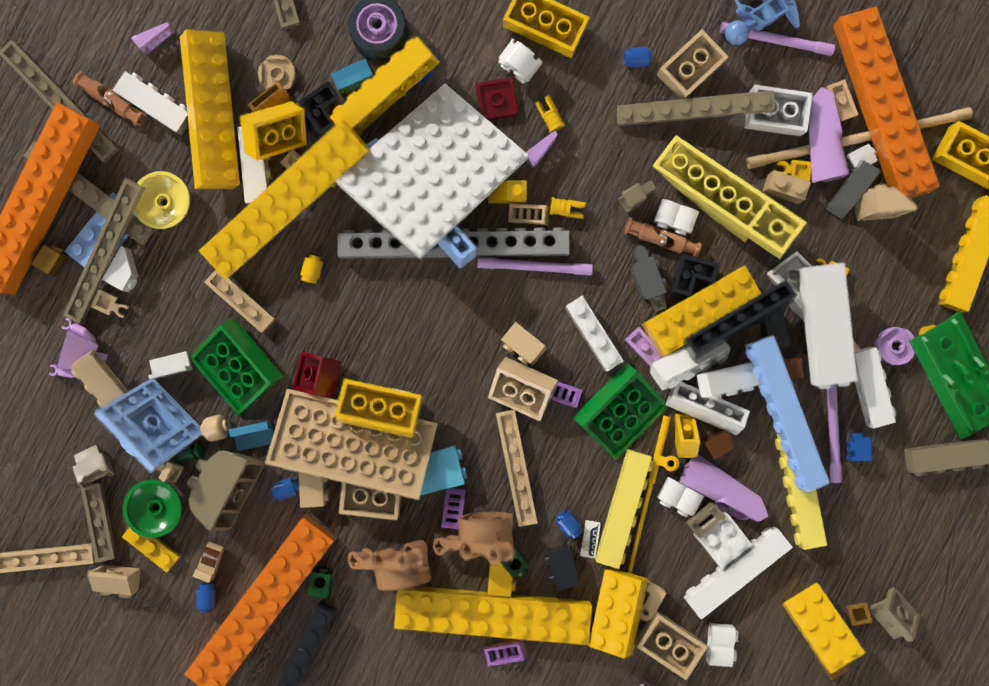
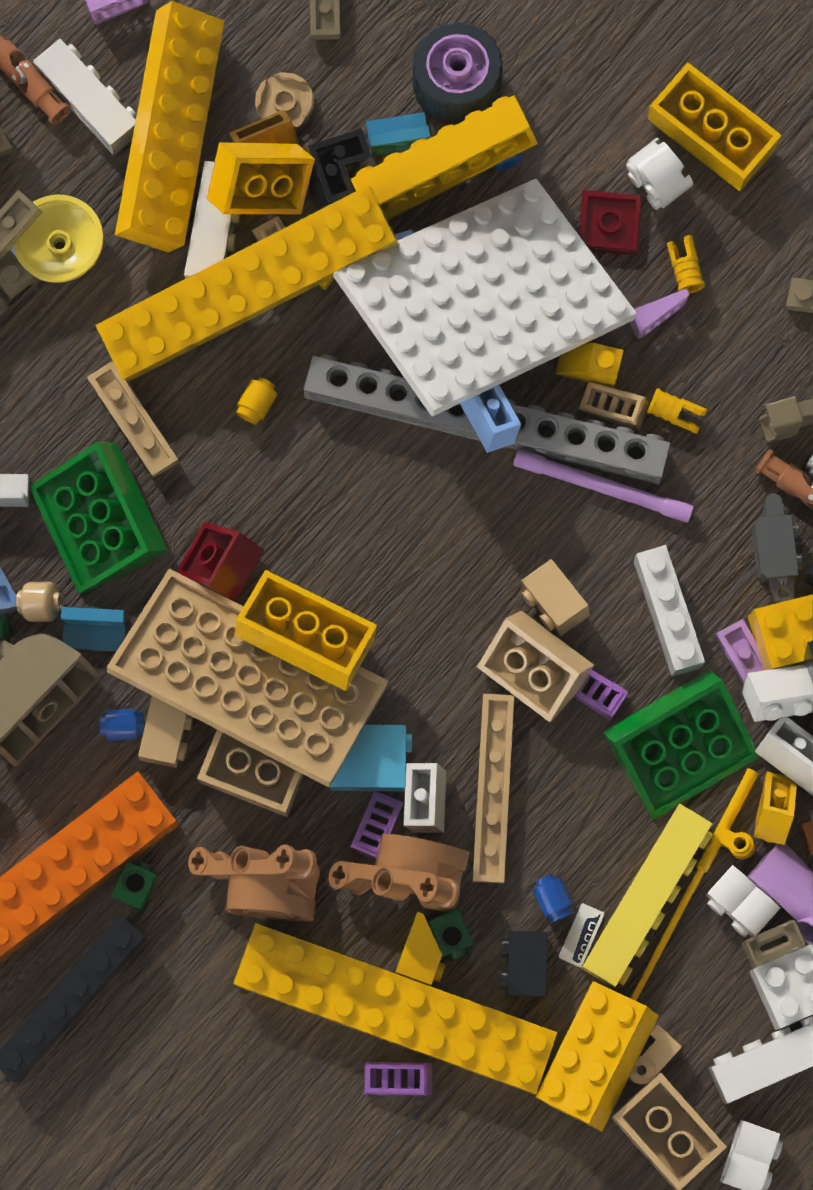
camera: 15 degrees right, 10 degrees down
none -> white brick [404,763,446,833]

